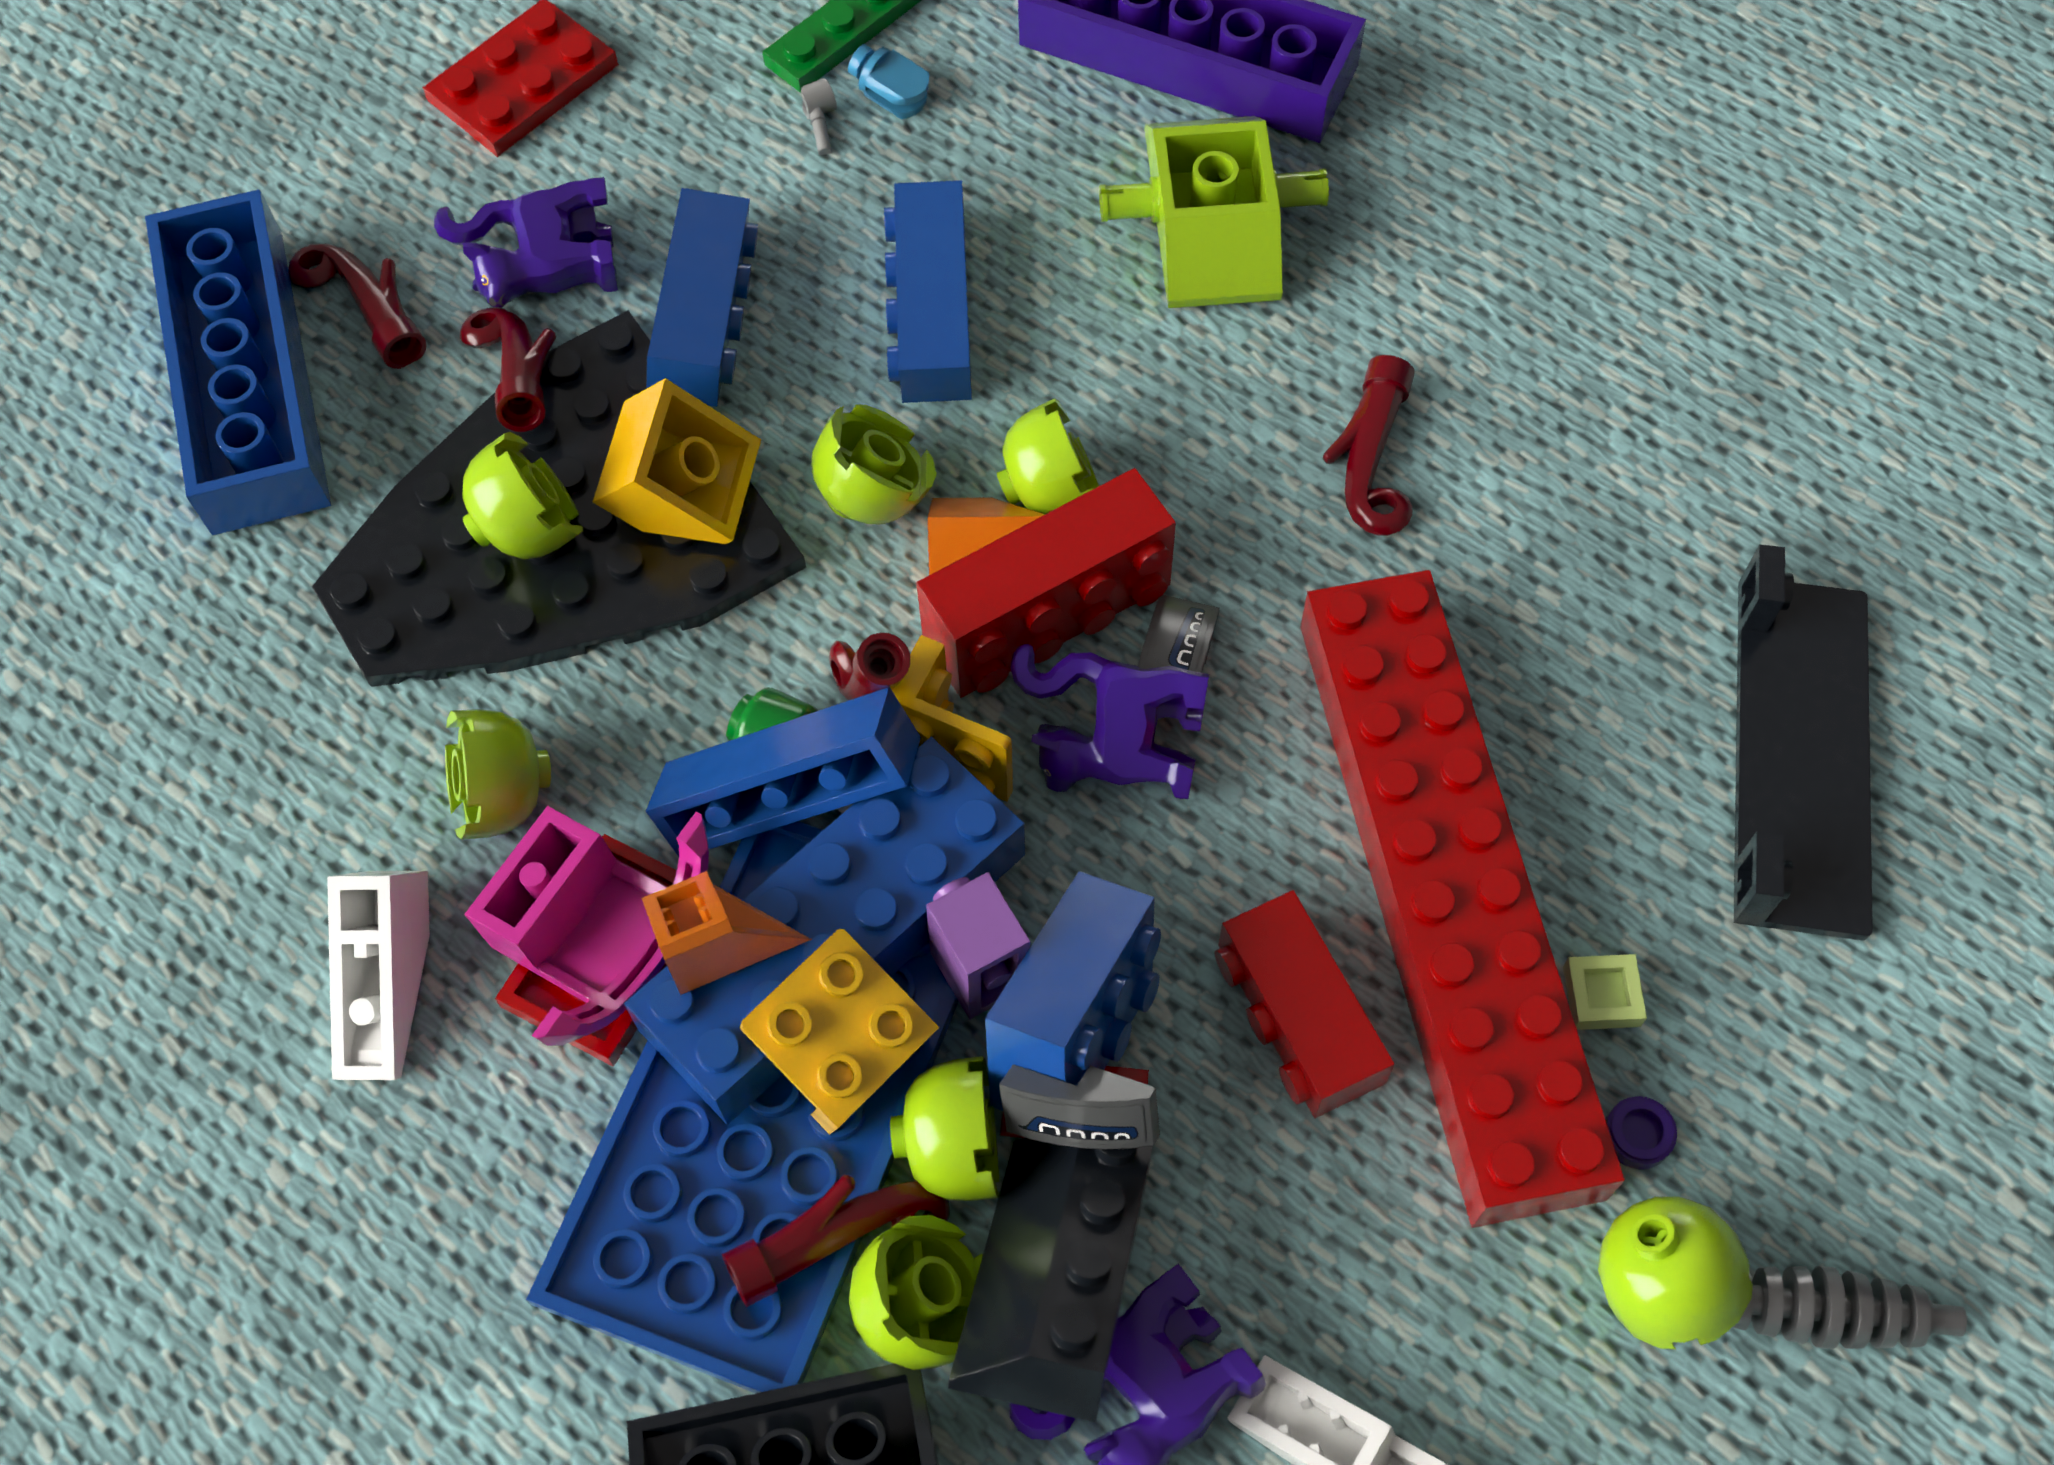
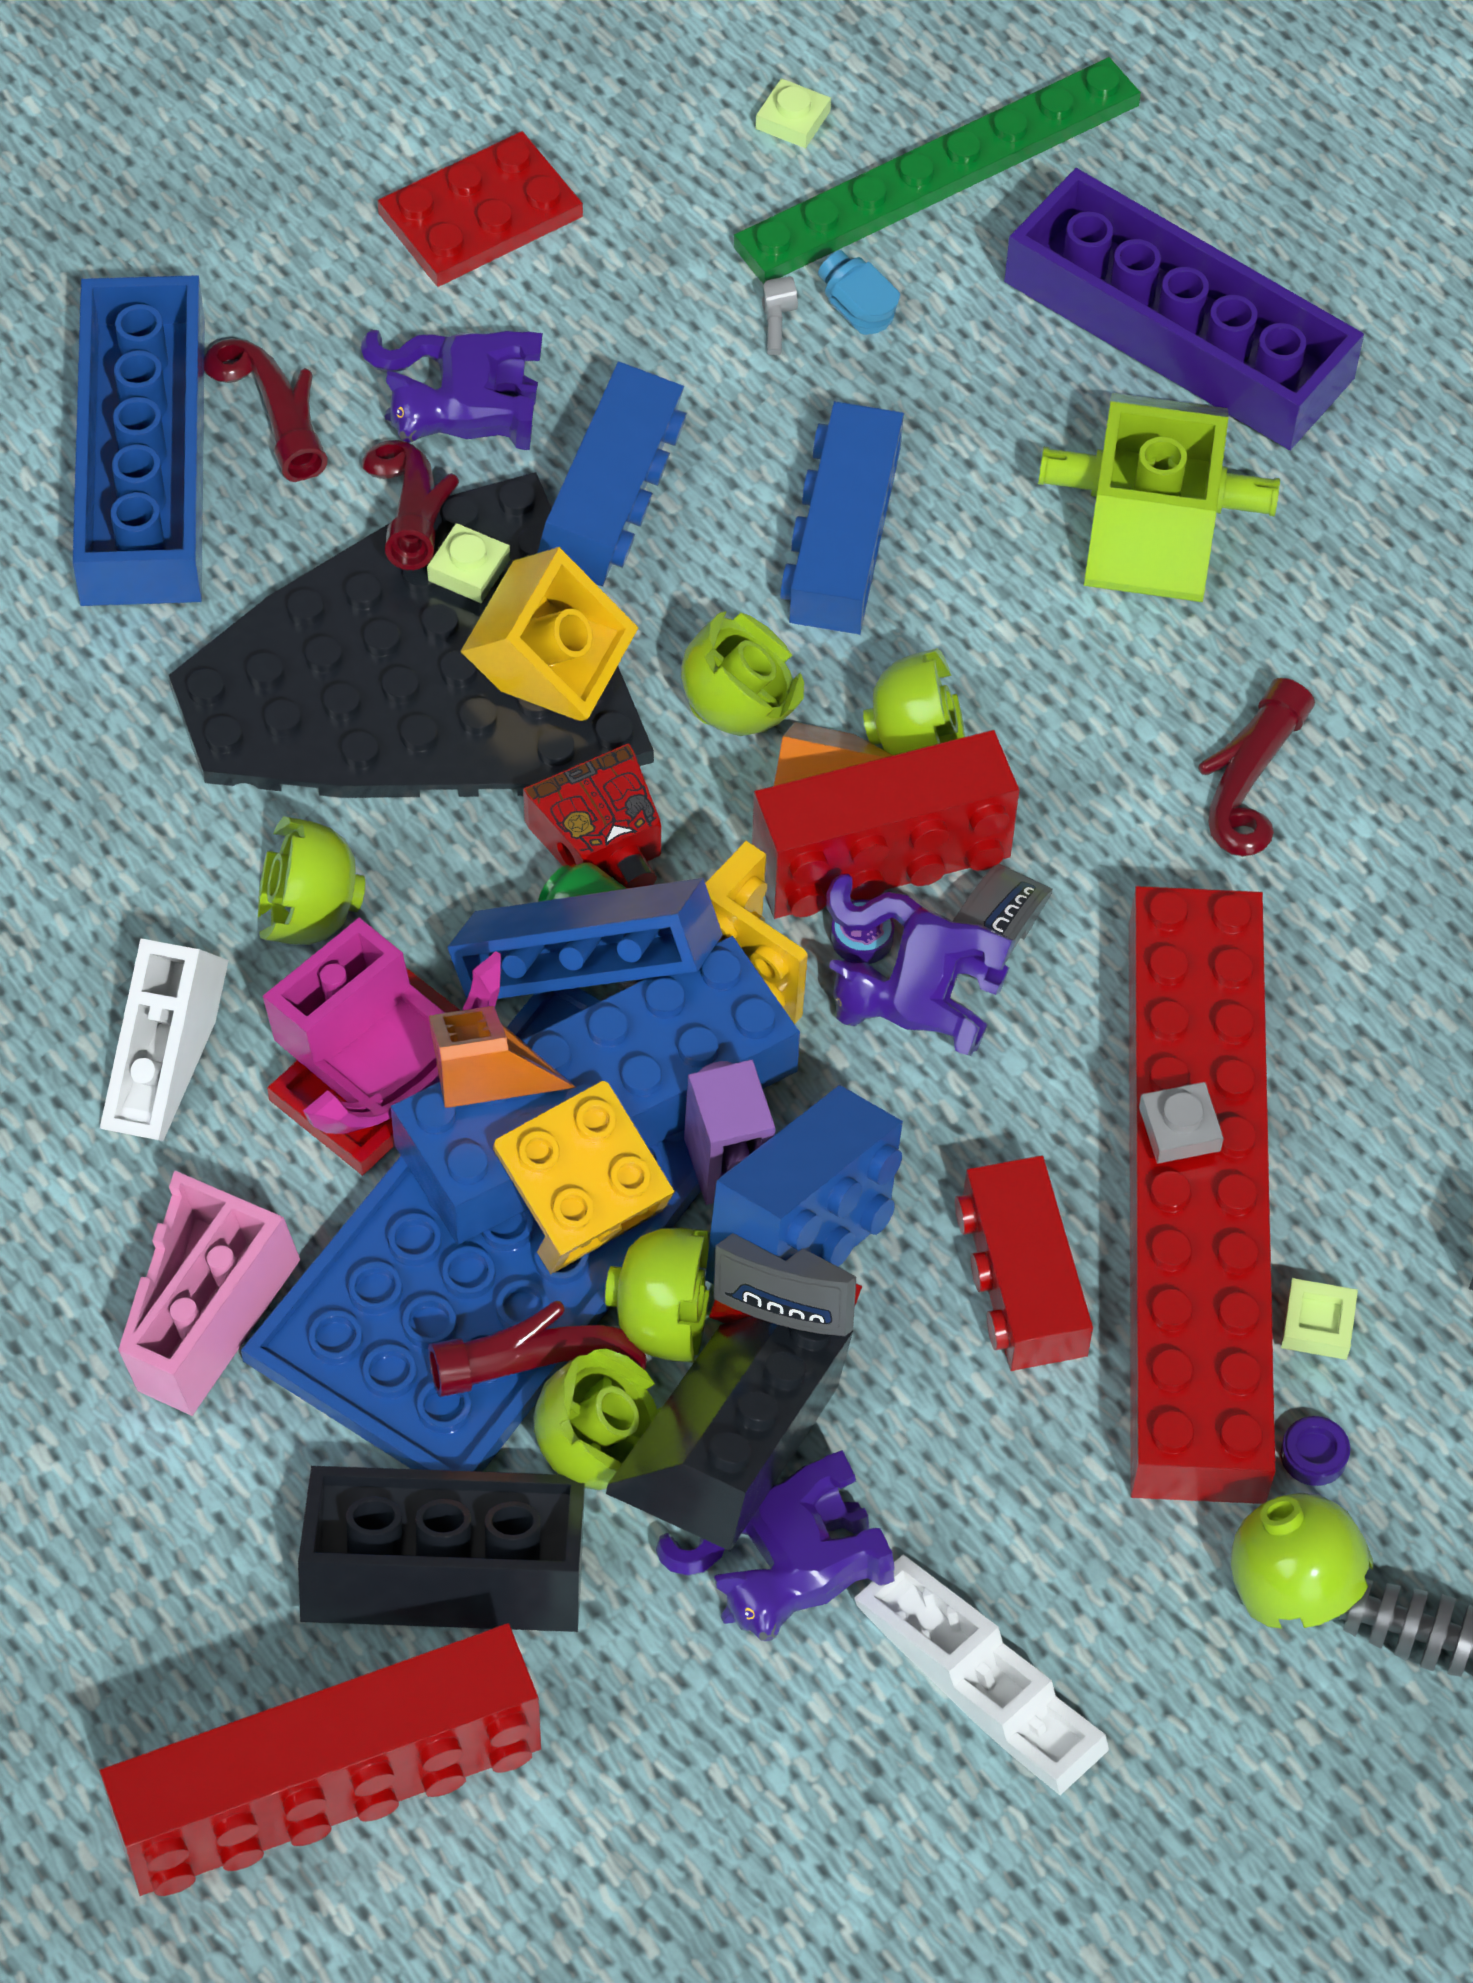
camera: 10 degrees right, 5 degrees down
lime cylinder [463,432,583,559] -> none
dark red plant [829,632,911,701] -> none
none -> bright pink wedge [118,1170,300,1416]
none -> yellowish green plate [427,523,510,603]
none -> red torso [523,743,662,889]
none -> dark purple tile [831,900,895,964]
none -> light grey plate [1139,1082,1224,1164]

